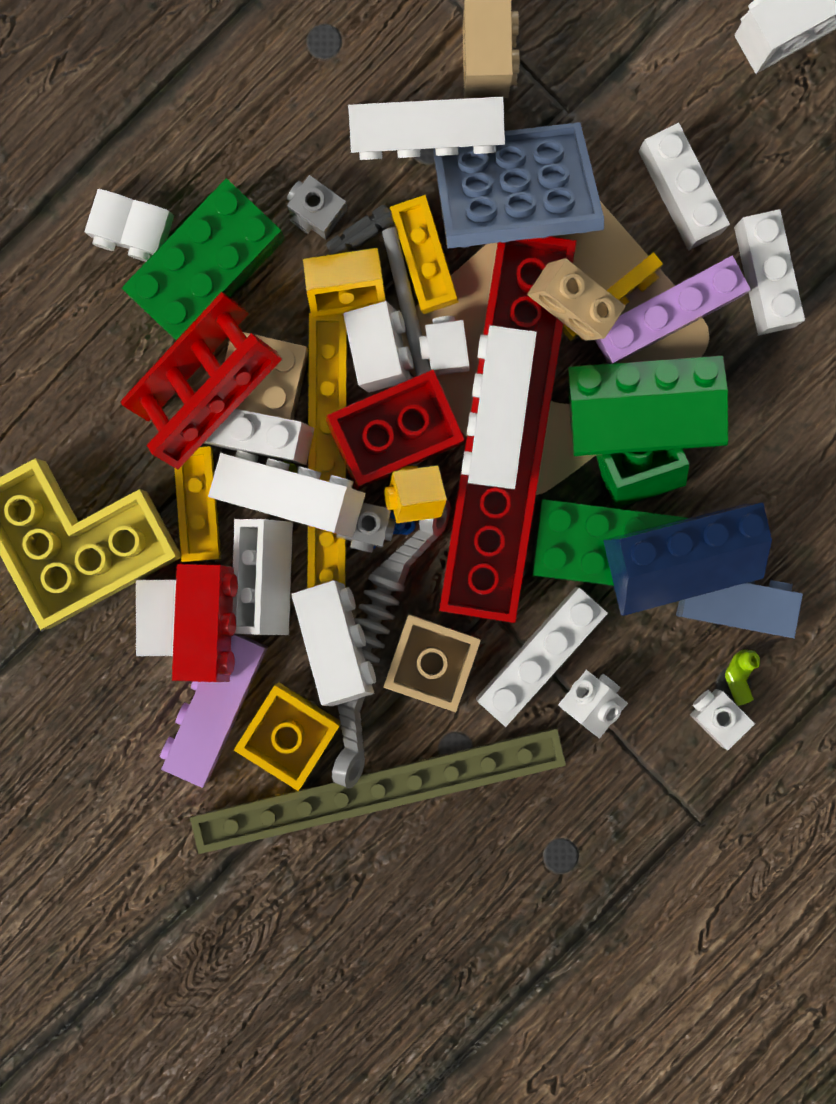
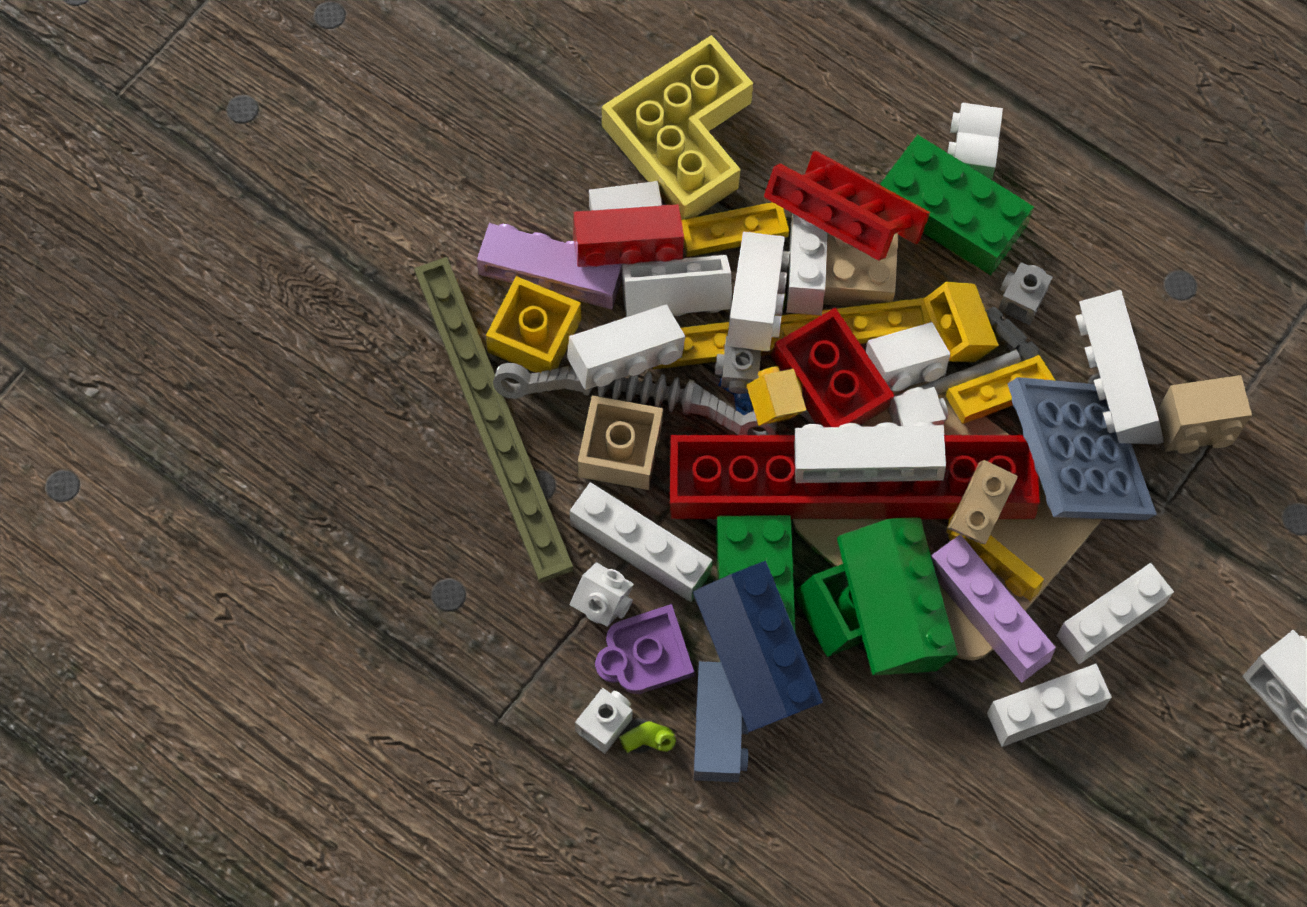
camera: 80 degrees right, 20 degrees down
none -> medium lavender plate [595,604,695,694]

